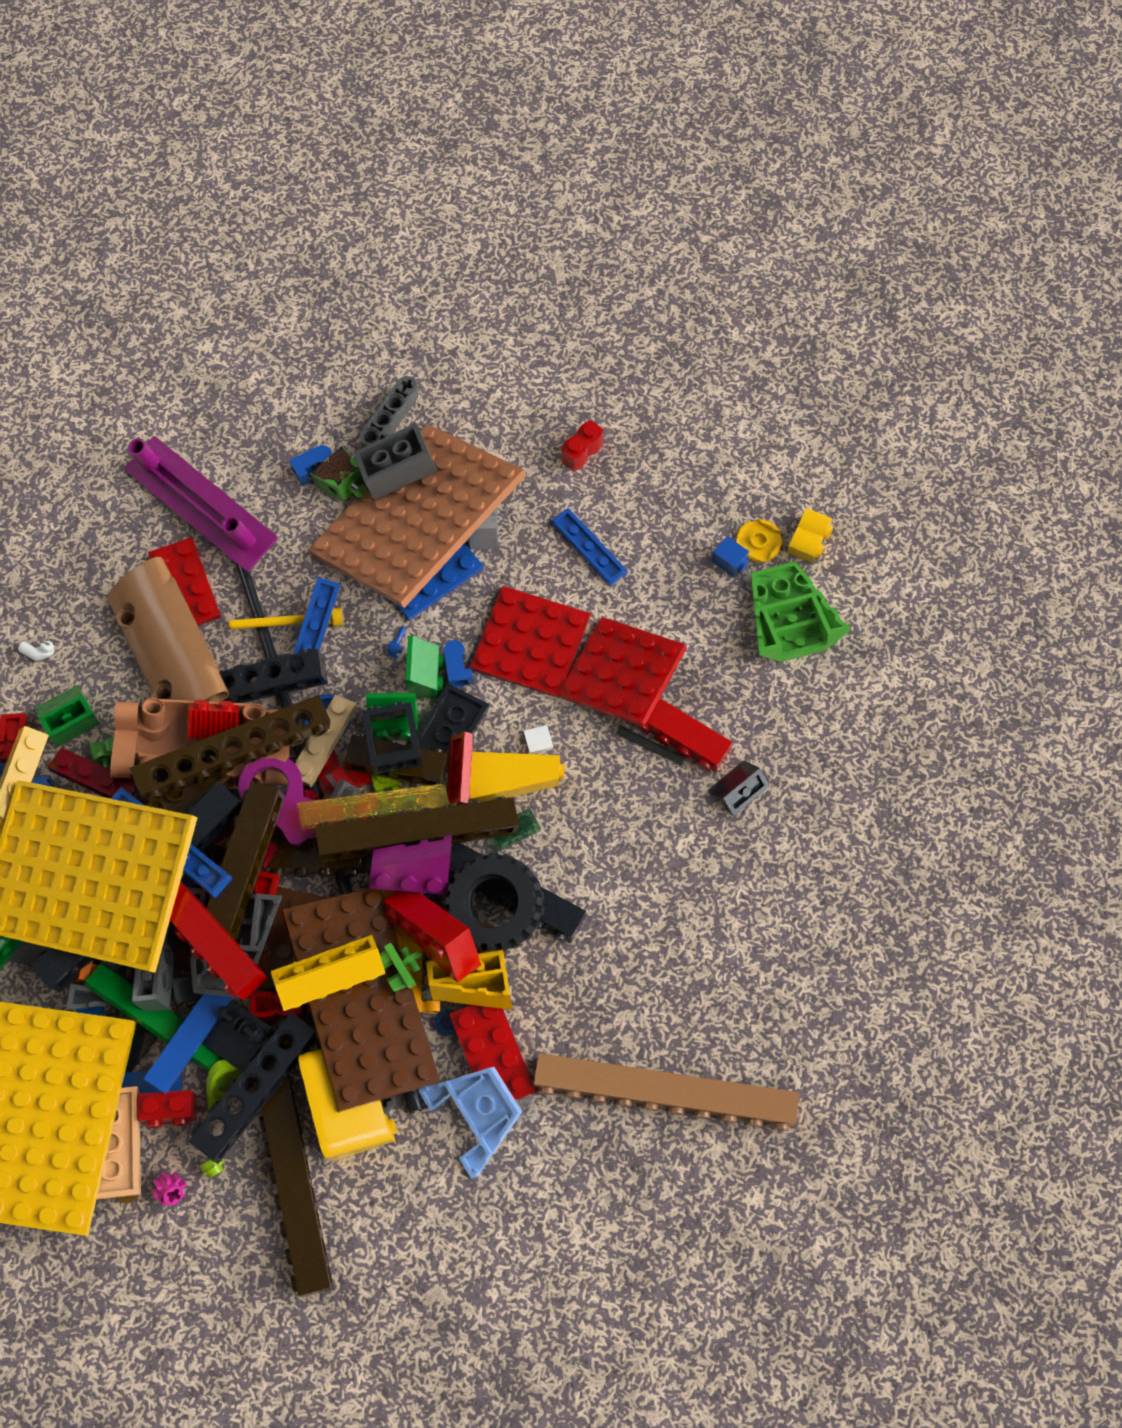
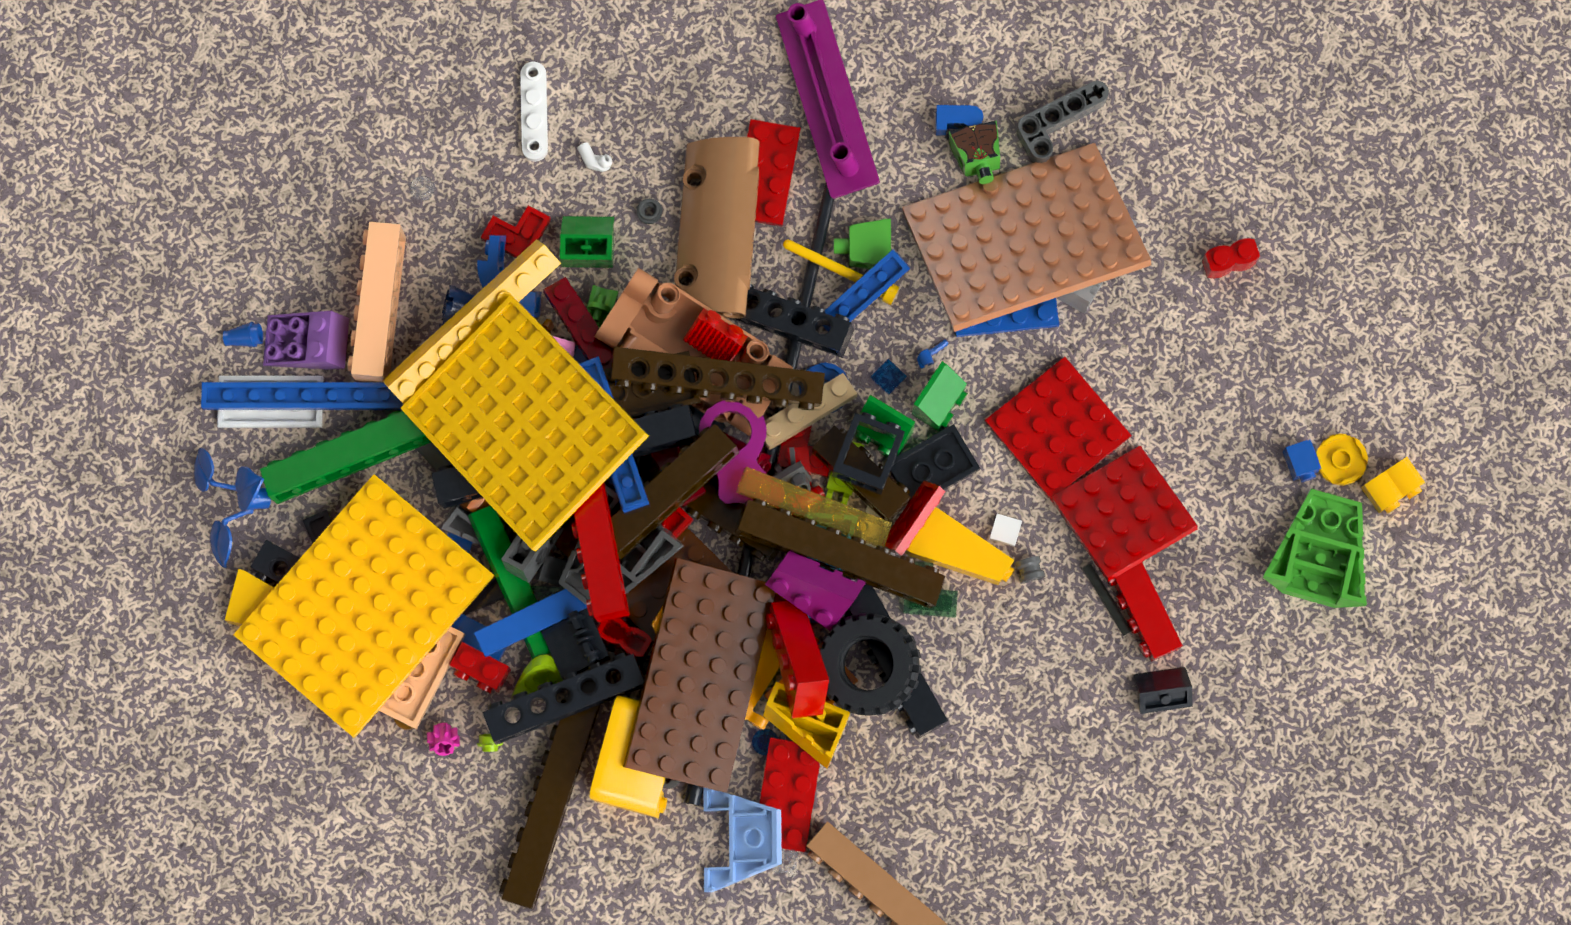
camera: 30 degrees right, 10 degrees up
yellow brick [271,935,386,1011] -> none
dark grey brick [354,423,438,500] -> none
bright green hips [380,943,422,992] -> none
blue leg [444,640,473,687] -> none
blue tile [551,508,628,587] -> none
none -> dark grey plate [637,199,662,224]
none -> bright green torso [834,219,891,269]
none -> clear blue tile [870,359,907,395]
none -> dark grey wheel [1015,556,1045,584]

